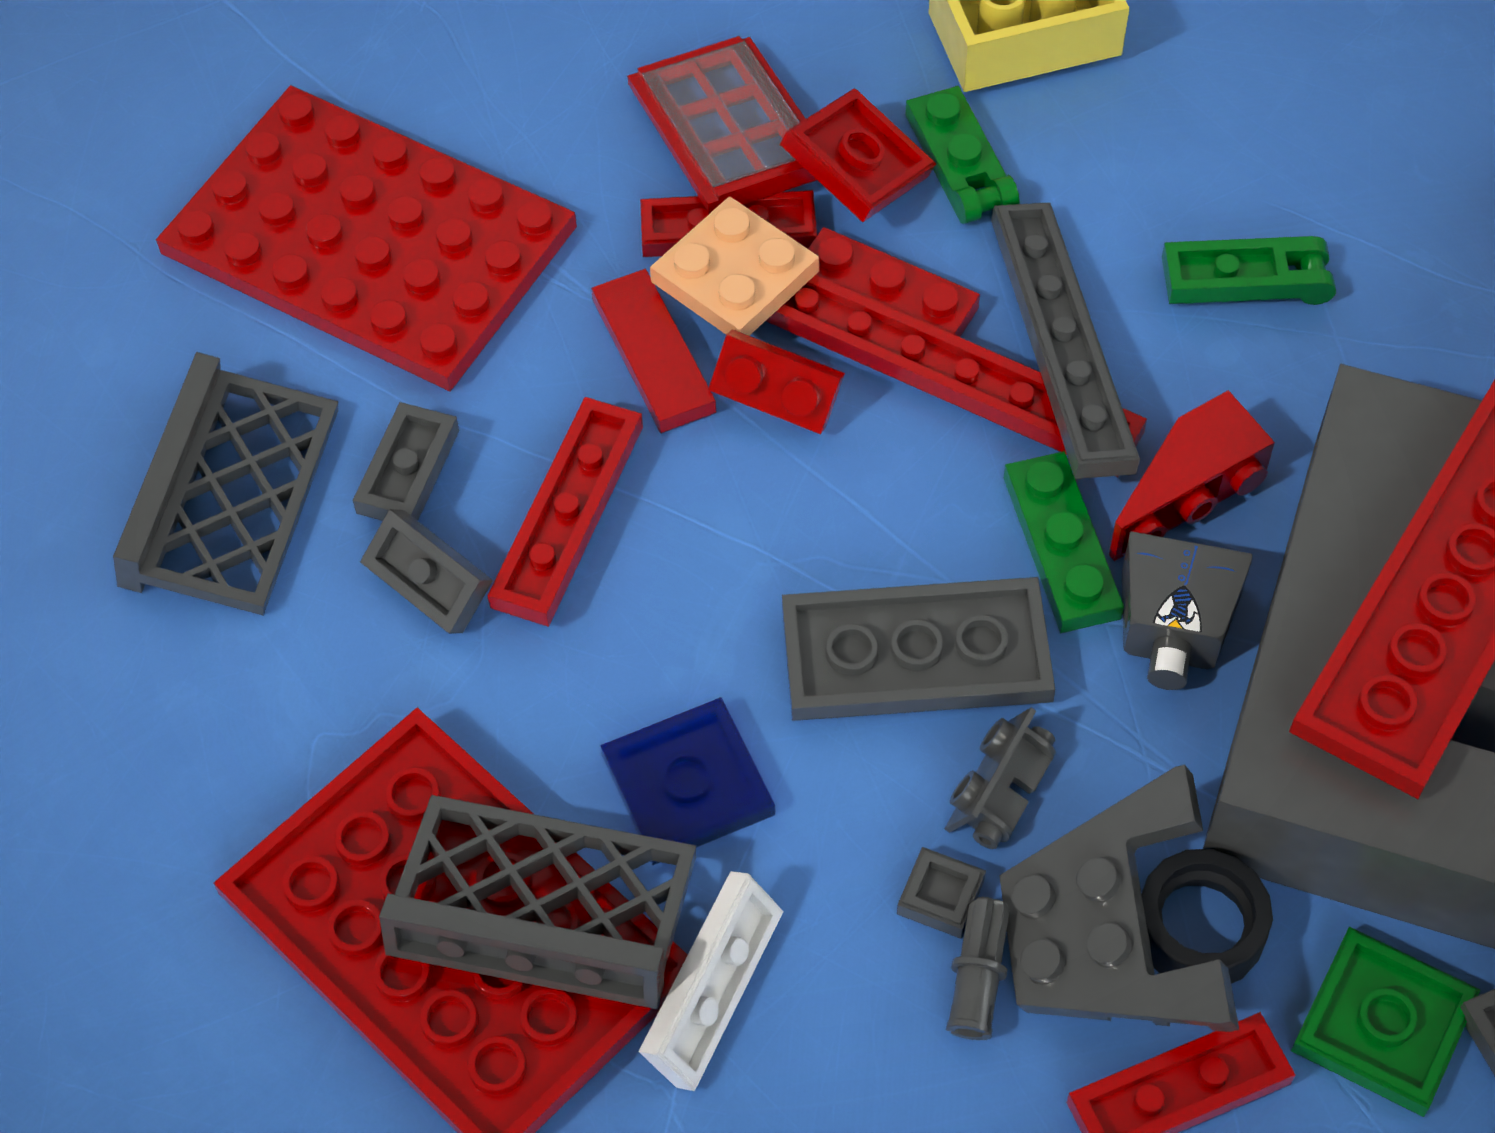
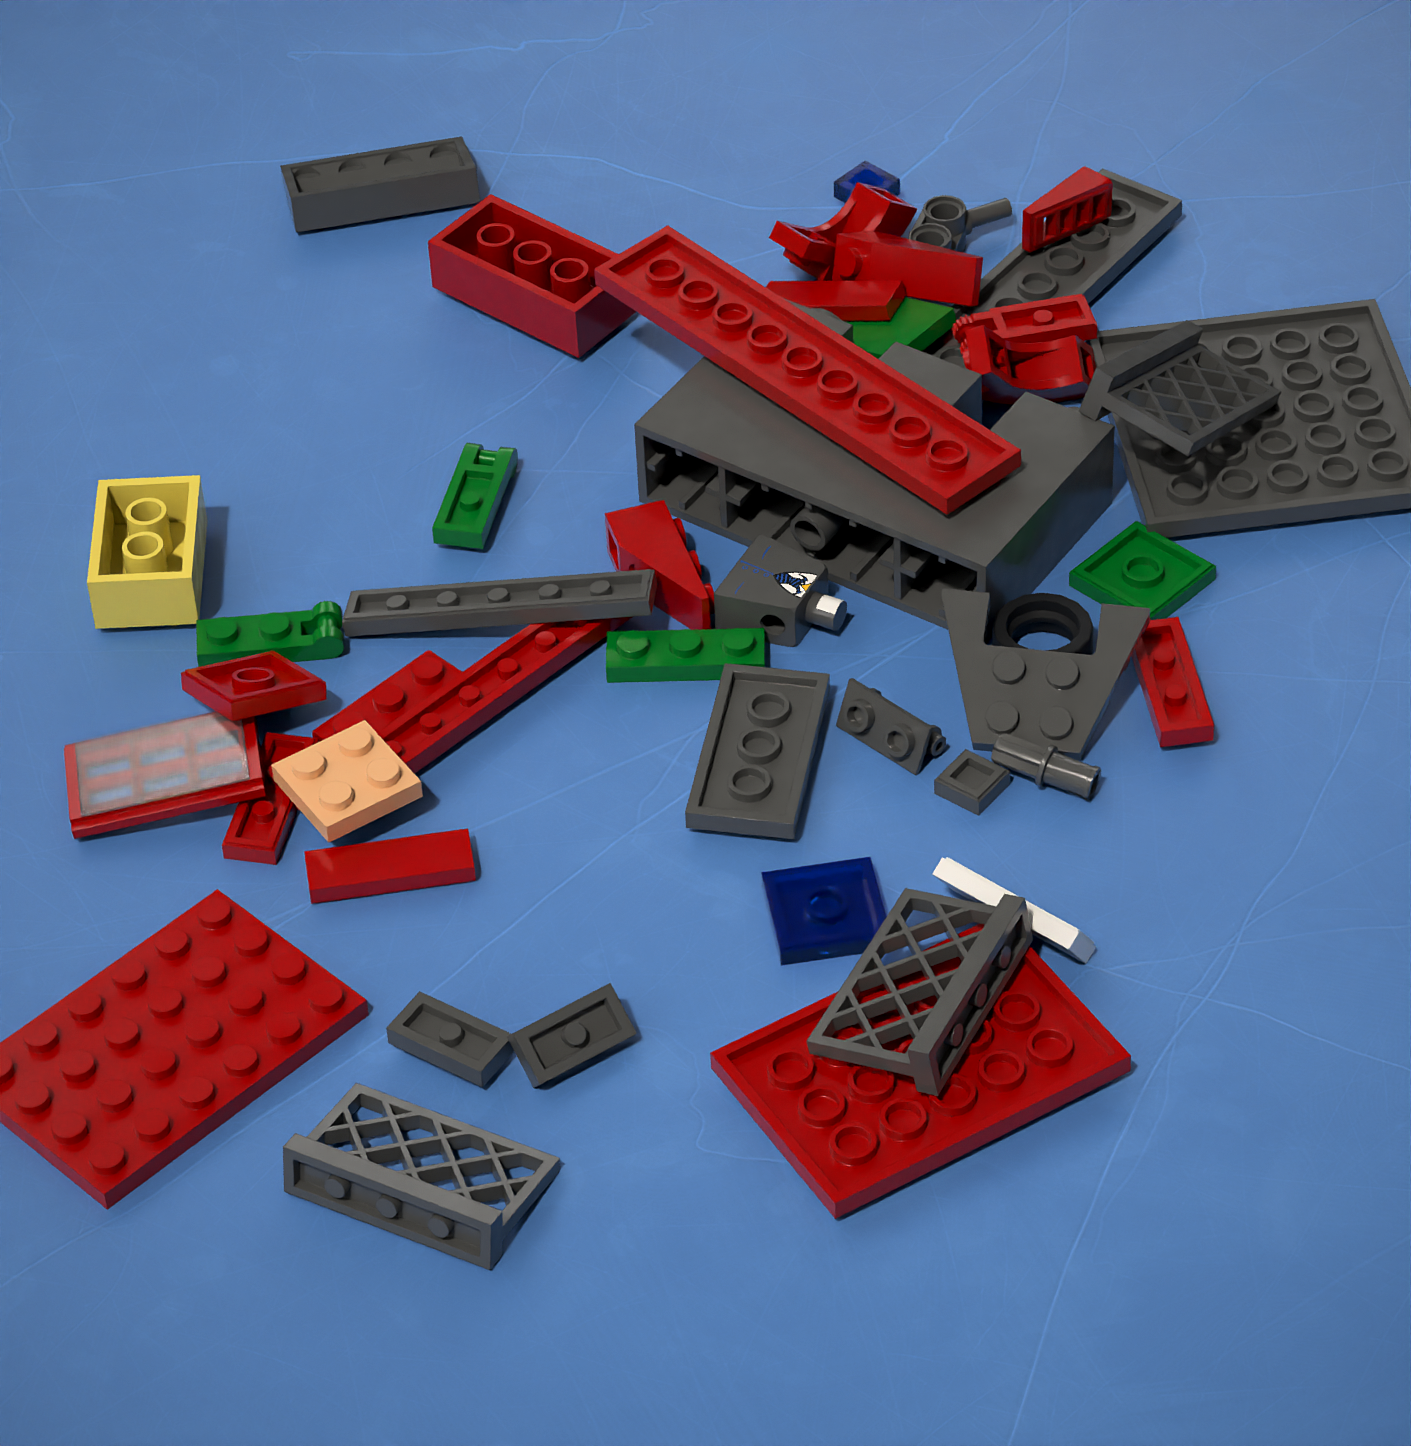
camera: 75 degrees left, 15 degrees down
red plate [487,397,643,627] -> none
red plate [708,329,845,434] -> none

